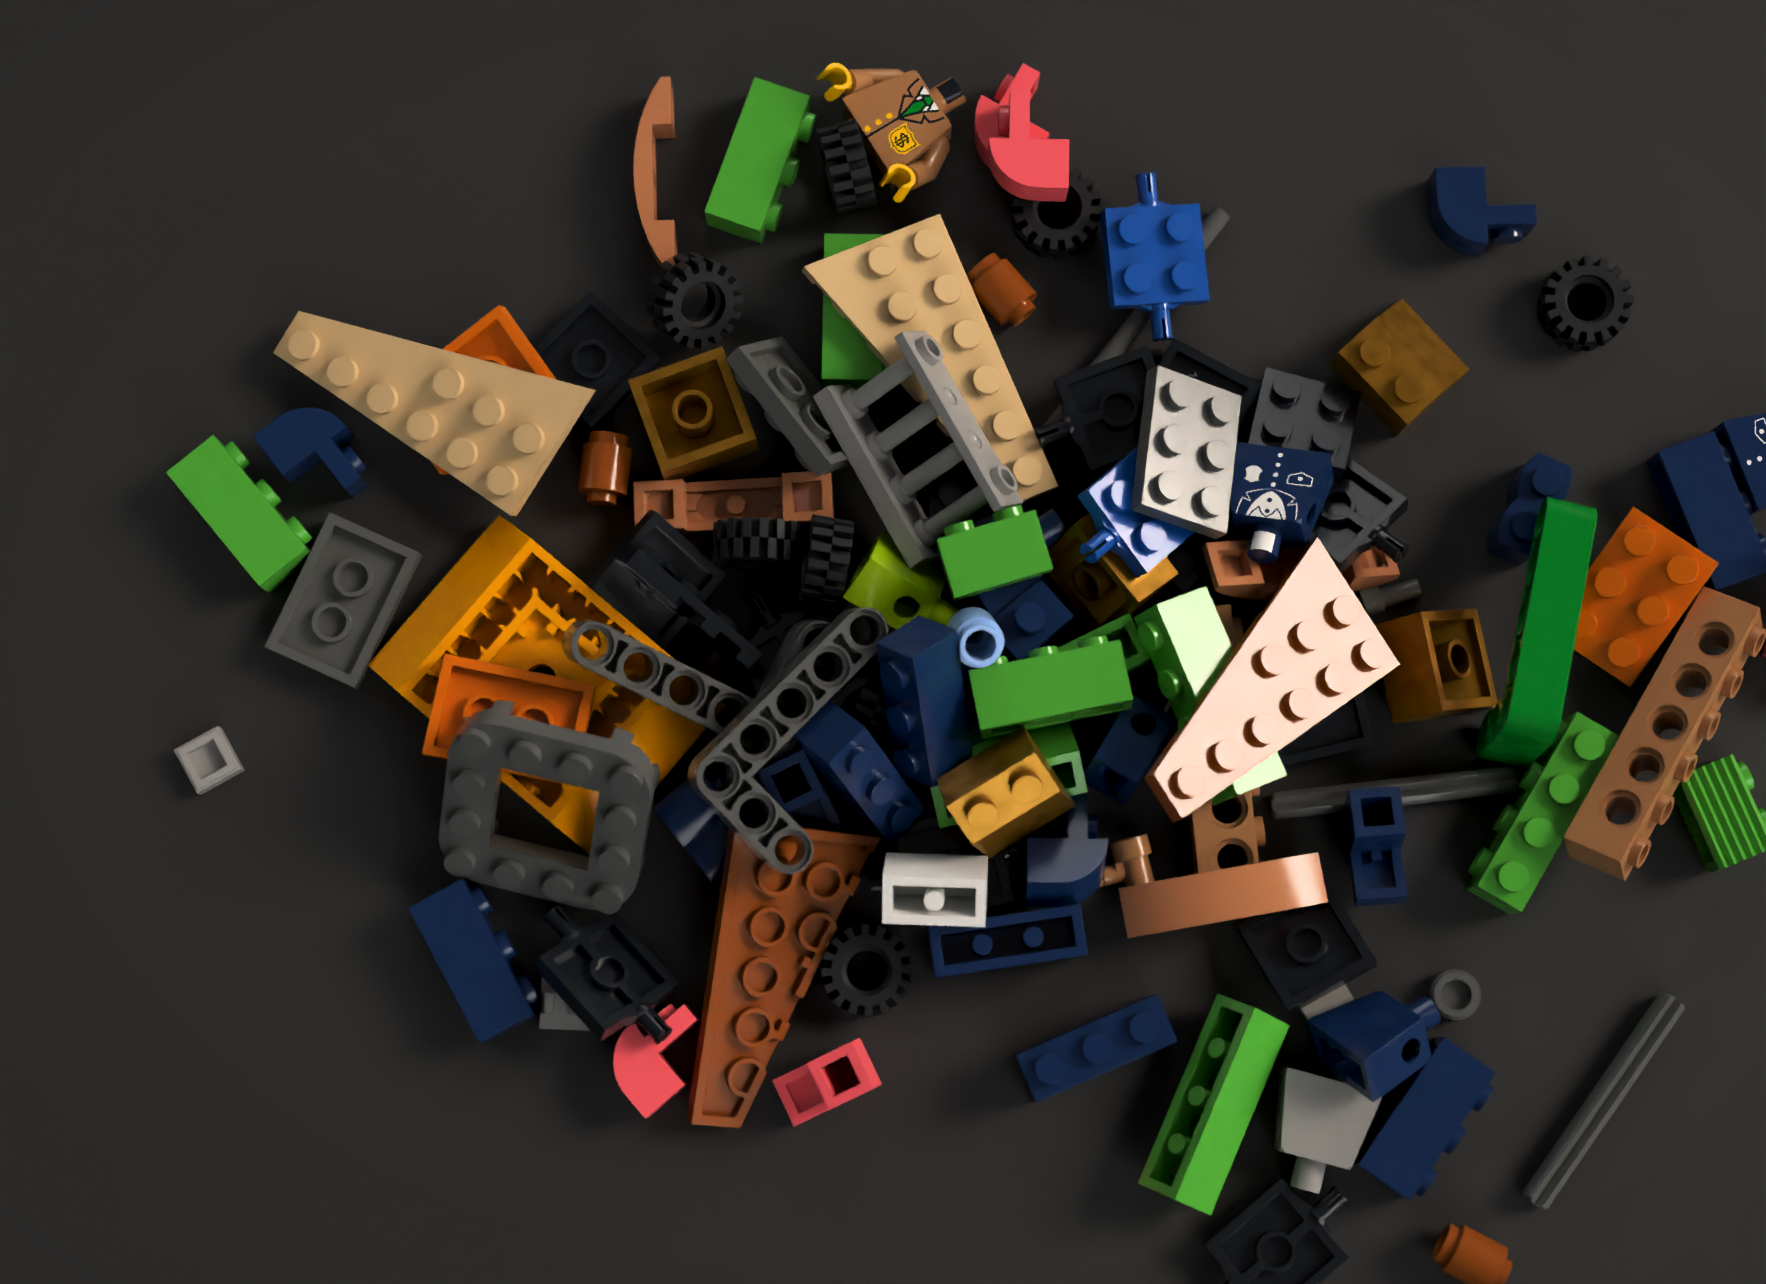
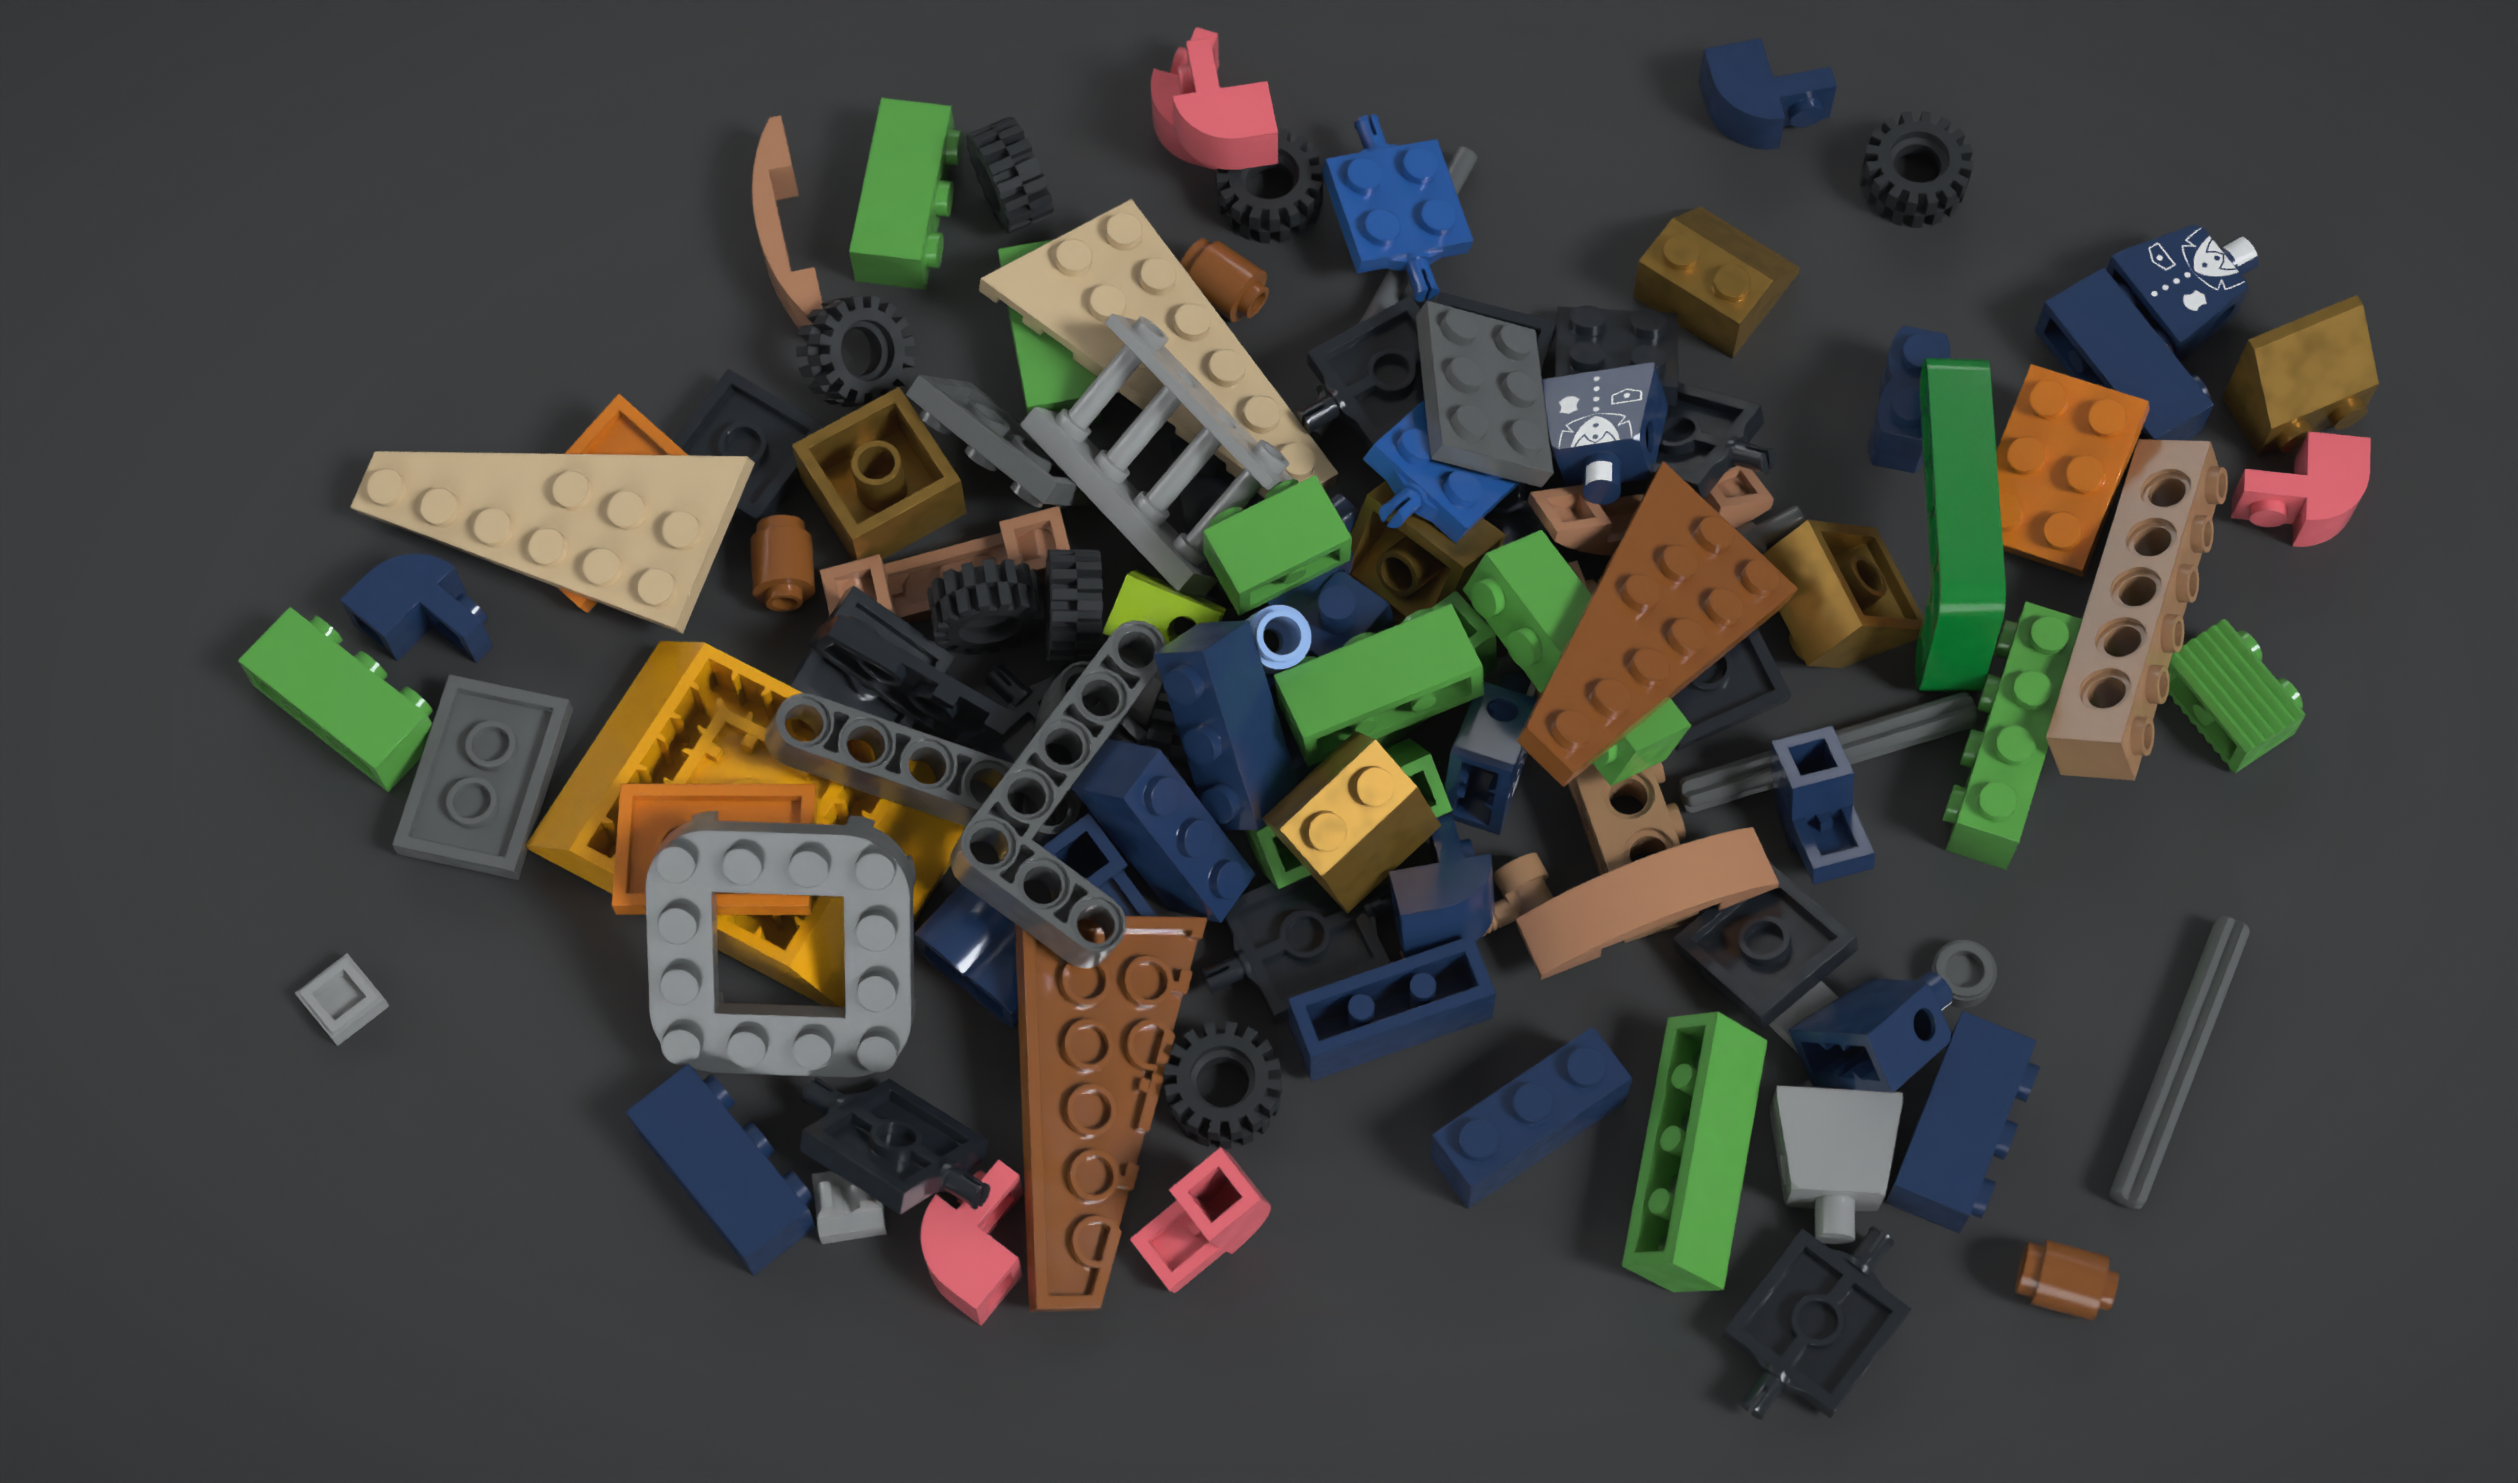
camera: 10 degrees left, 15 degrees down
medium nougat torso [816,63,966,203] -> none
white brick [882,852,988,927] -> none

